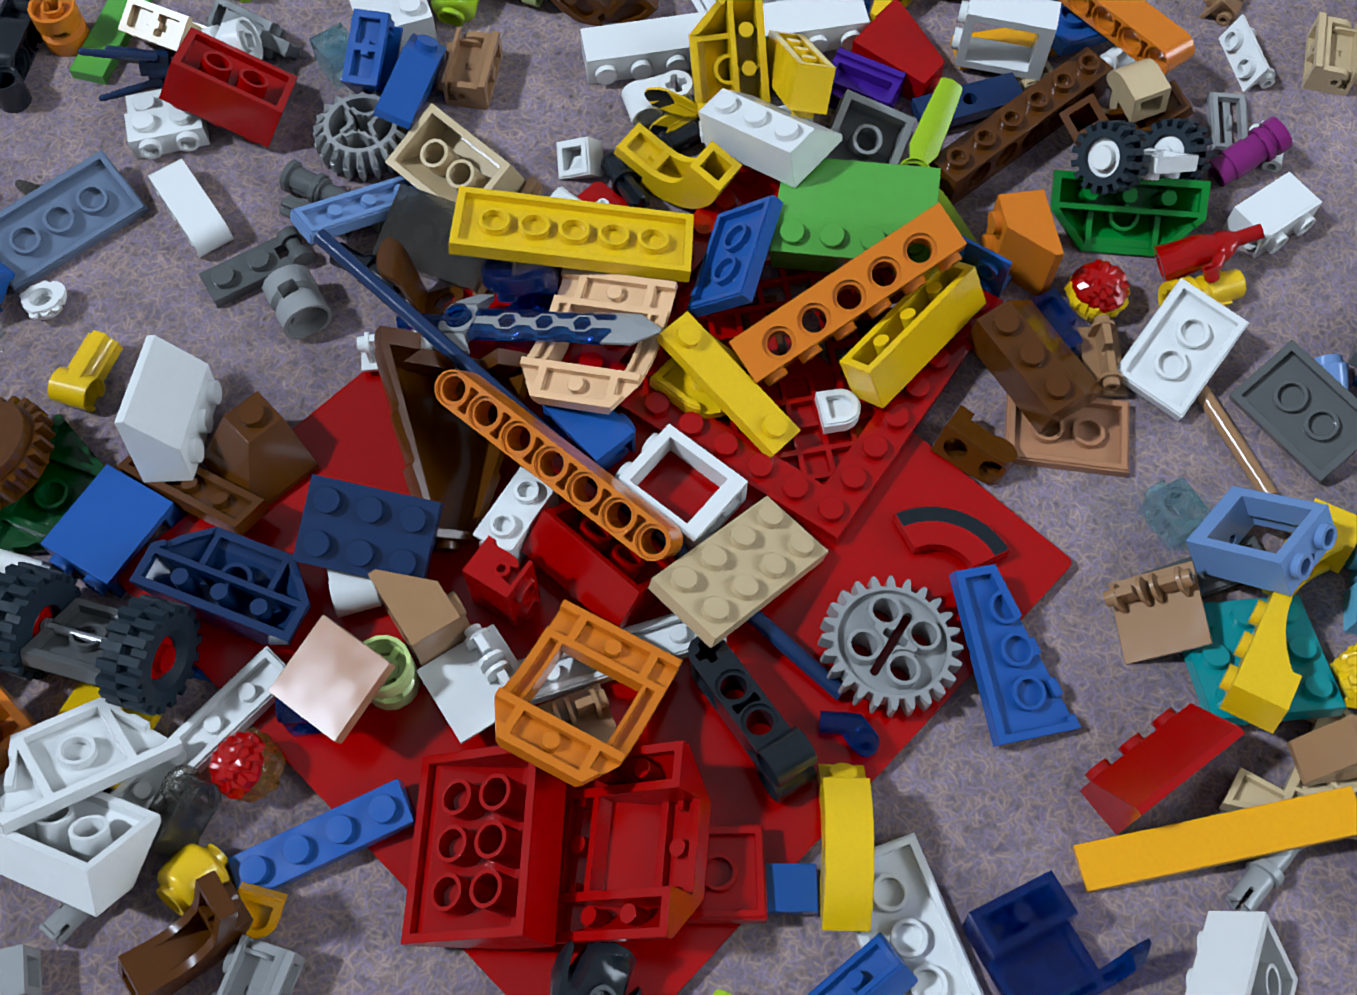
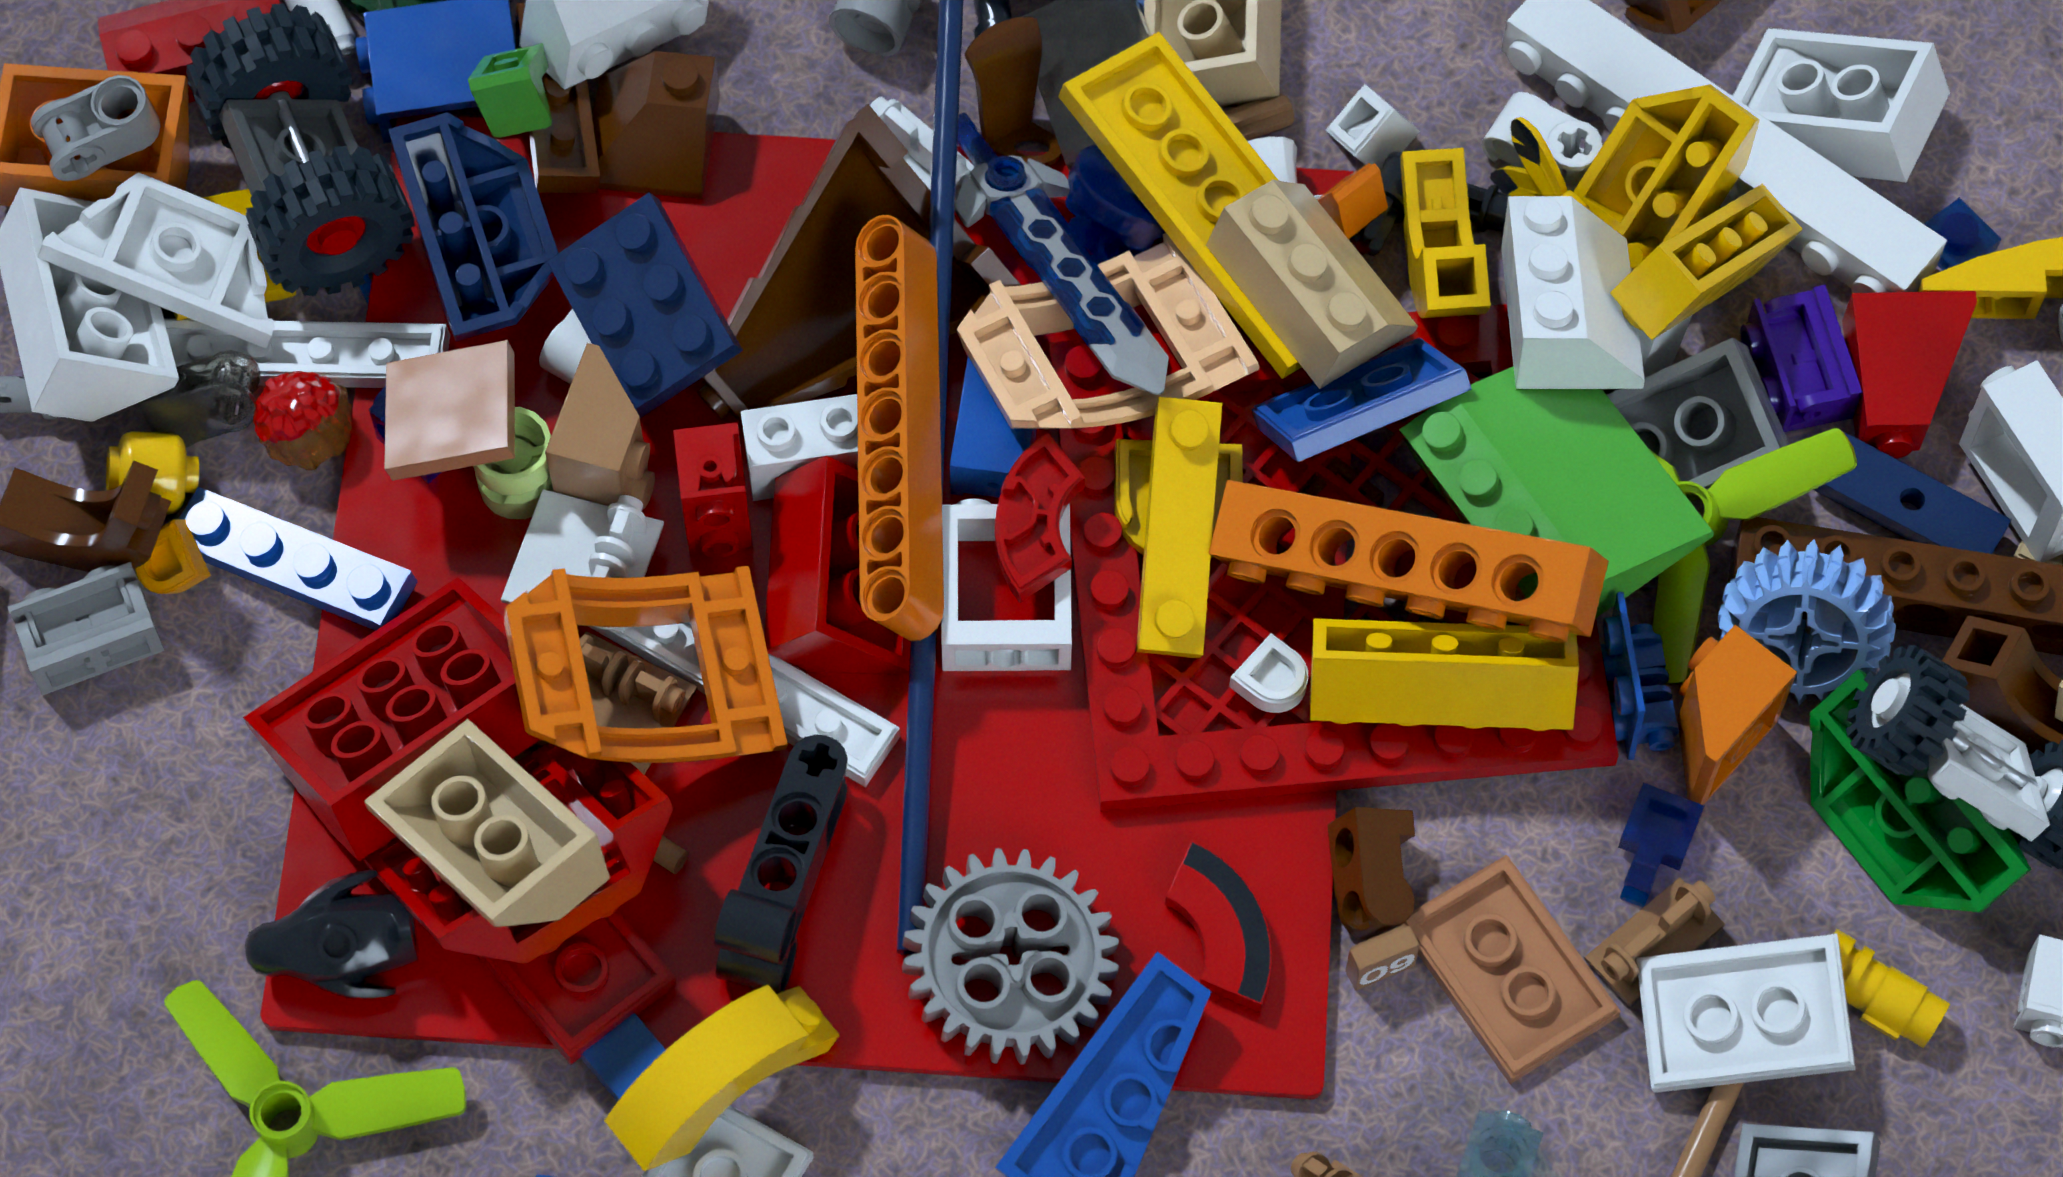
camera: 50 degrees right, 0 degrees up
tan plate [648,496,828,648] -> none
clear blue arm [819,710,880,757] -> none
reddish brown slope [967,300,1105,434] -> none
red piece [1064,259,1130,323] -> none
red piece [1153,224,1265,283] -> none
none -> tan slope [364,719,610,927]
none -> bright green slope [468,43,552,138]
none -> red tile [995,432,1085,603]
none -> tan slope [1206,180,1418,389]
none -> orange slope [1317,163,1388,239]
none -> medium nougat tile [1346,925,1420,991]
none -> light blue gear [1718,539,1896,706]

